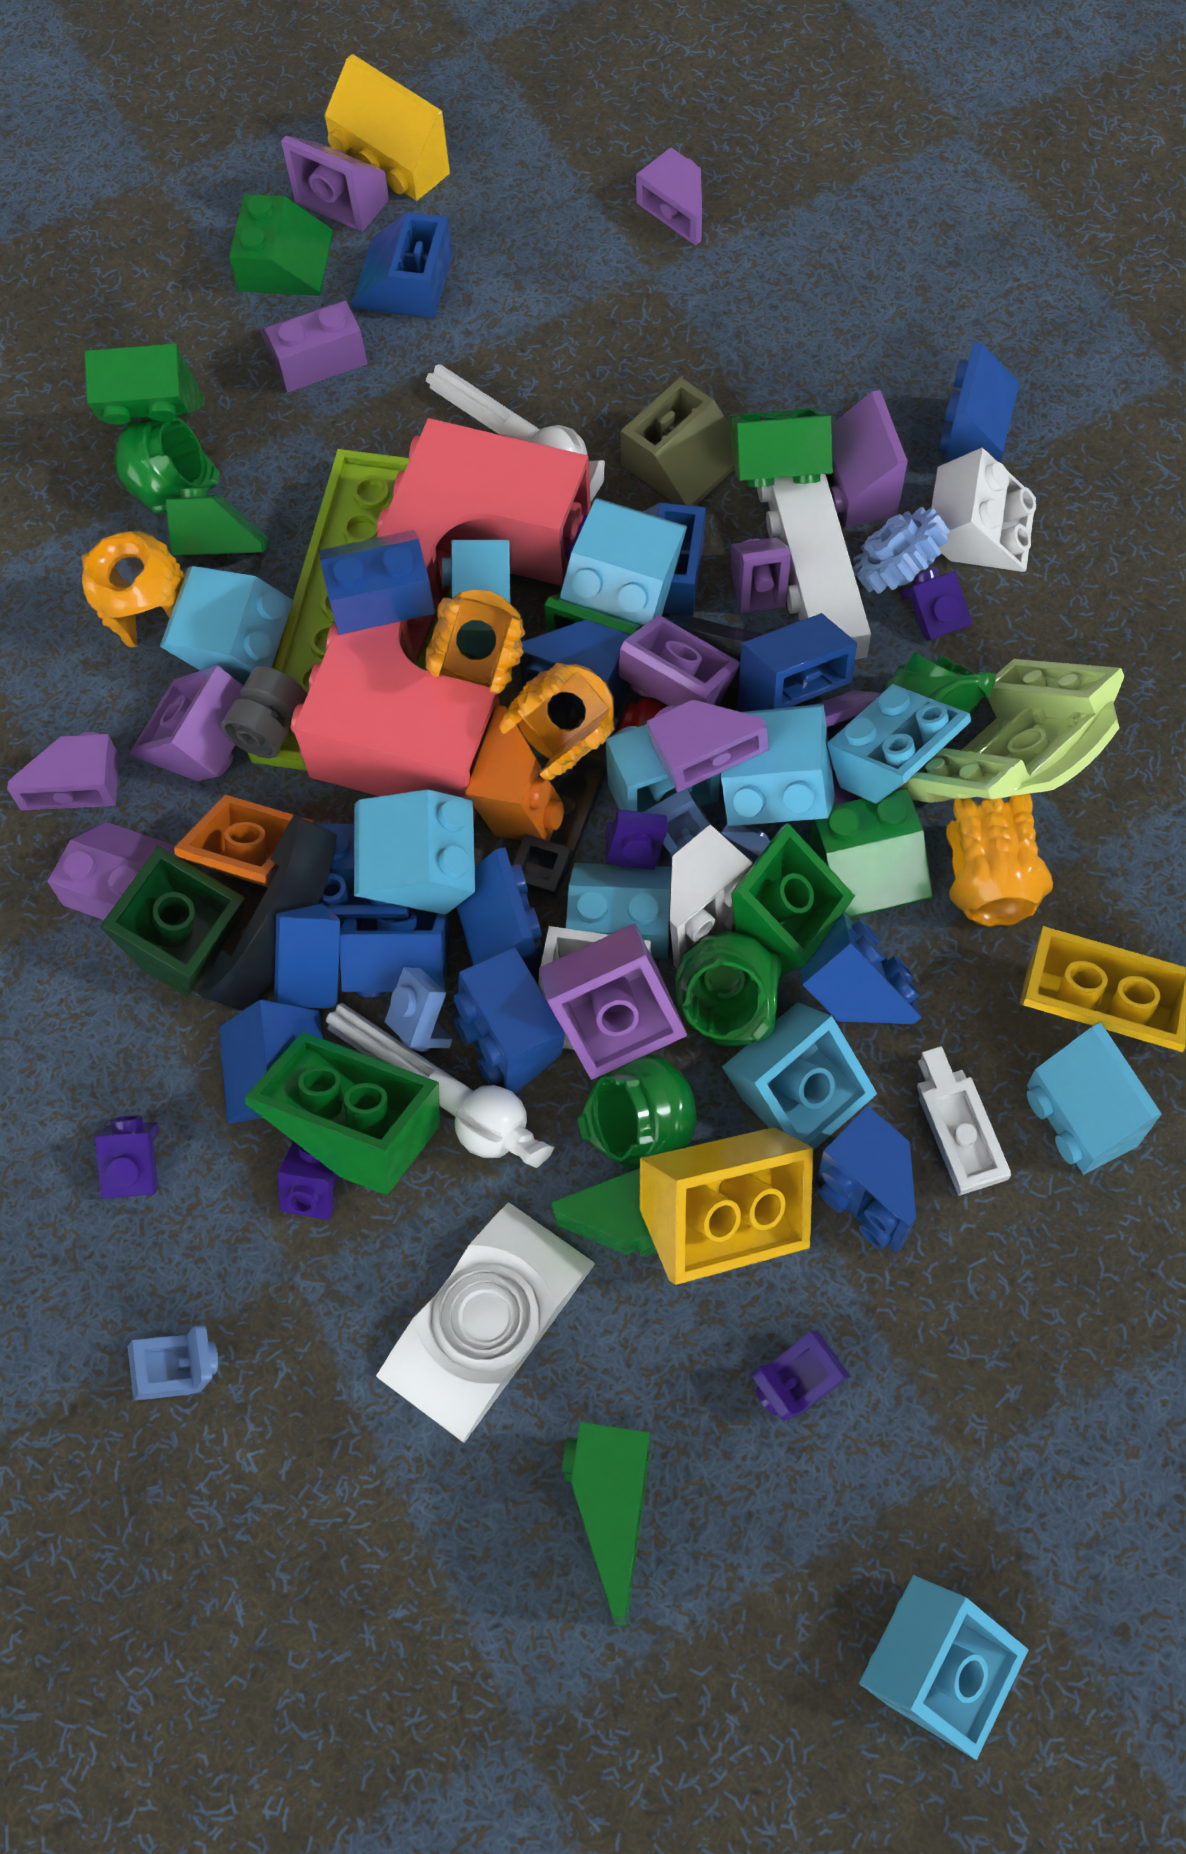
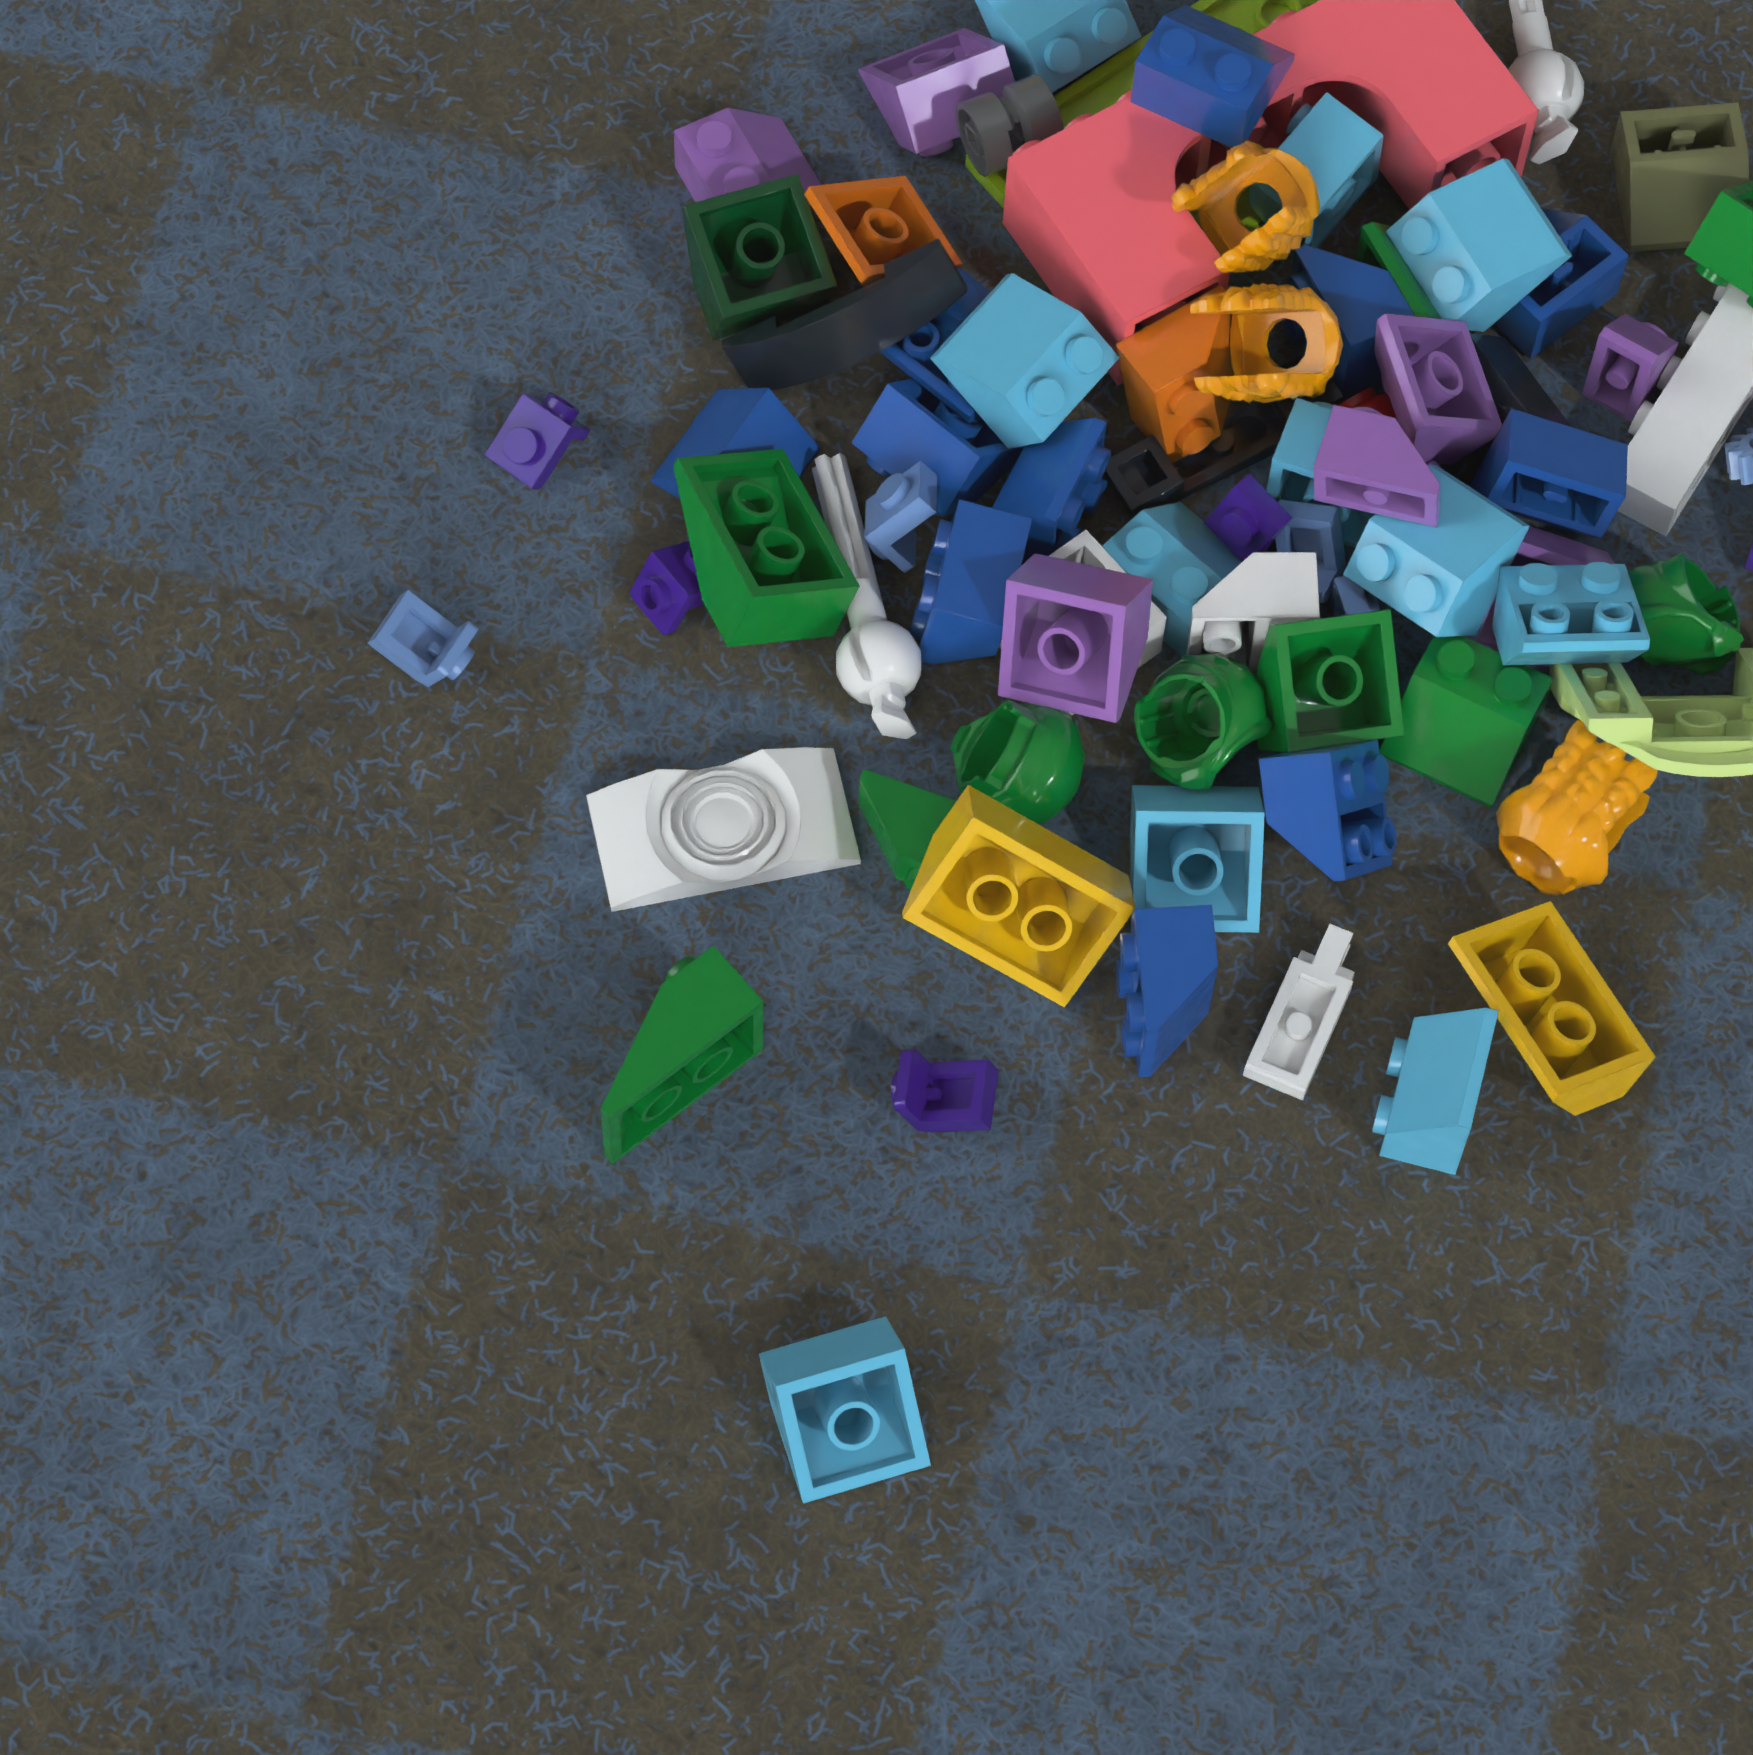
camera: 35 degrees right, 0 degrees up
medium lavender slope [7,732,120,810] -> none
blue slope [274,903,340,1009] -> none

